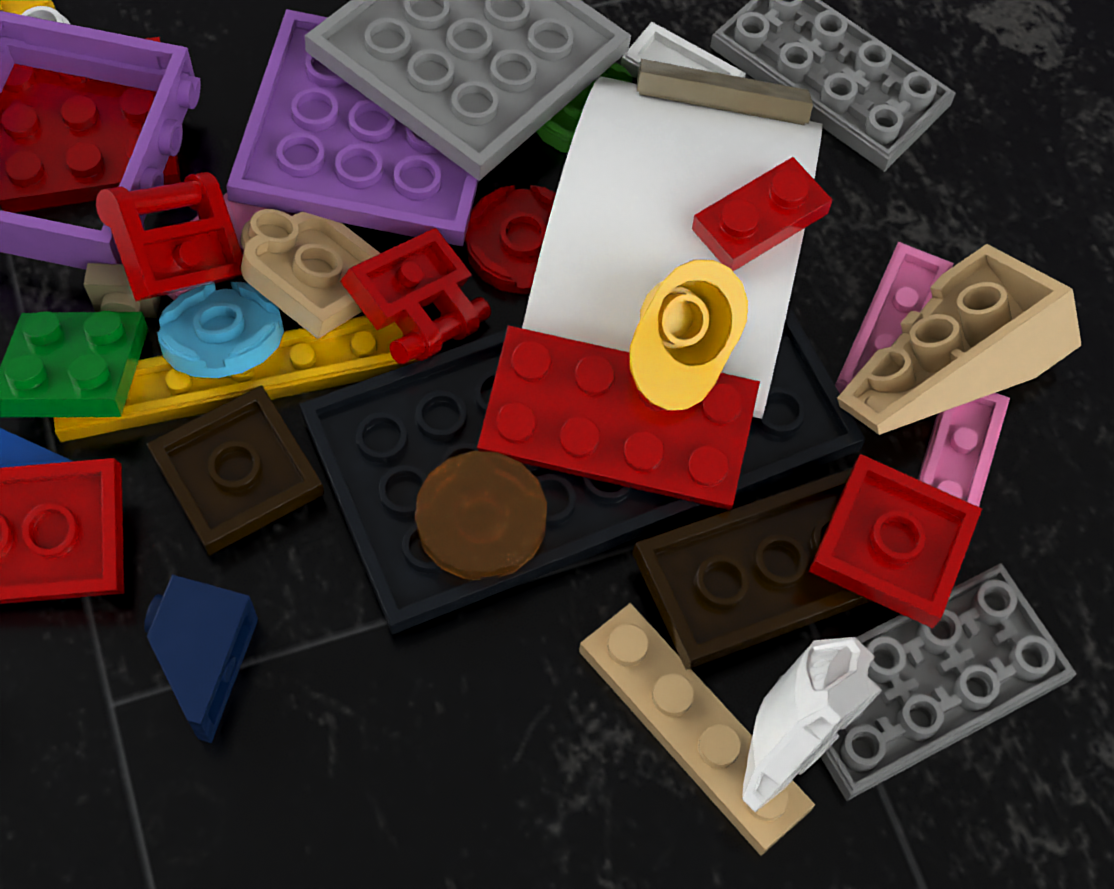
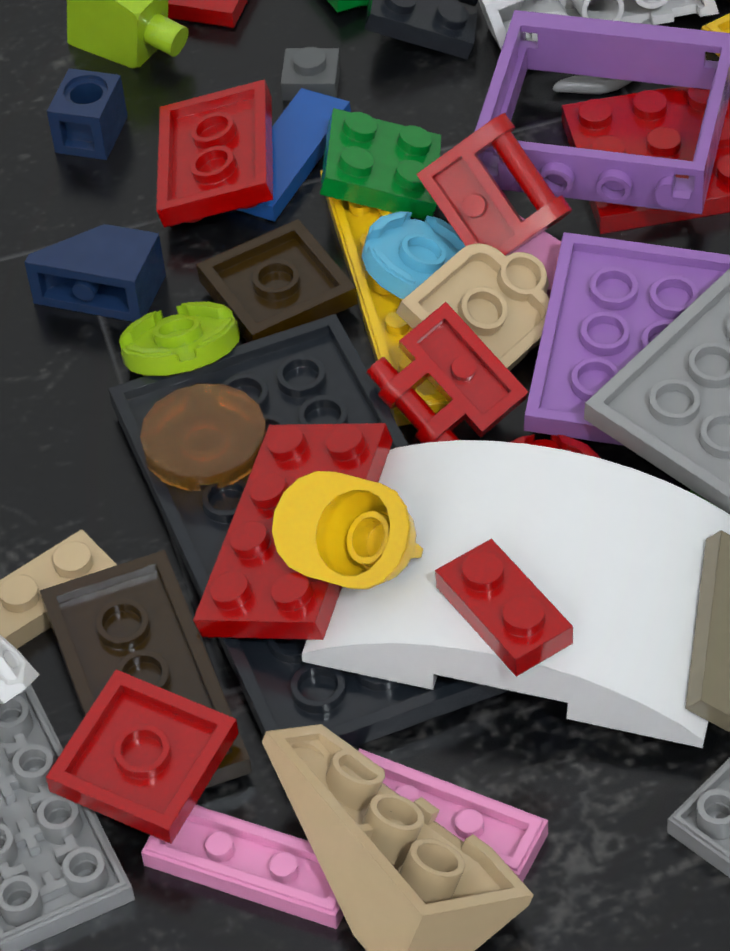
camera: 100 degrees right, 15 degrees down
none -> lime tile [119,301,240,376]

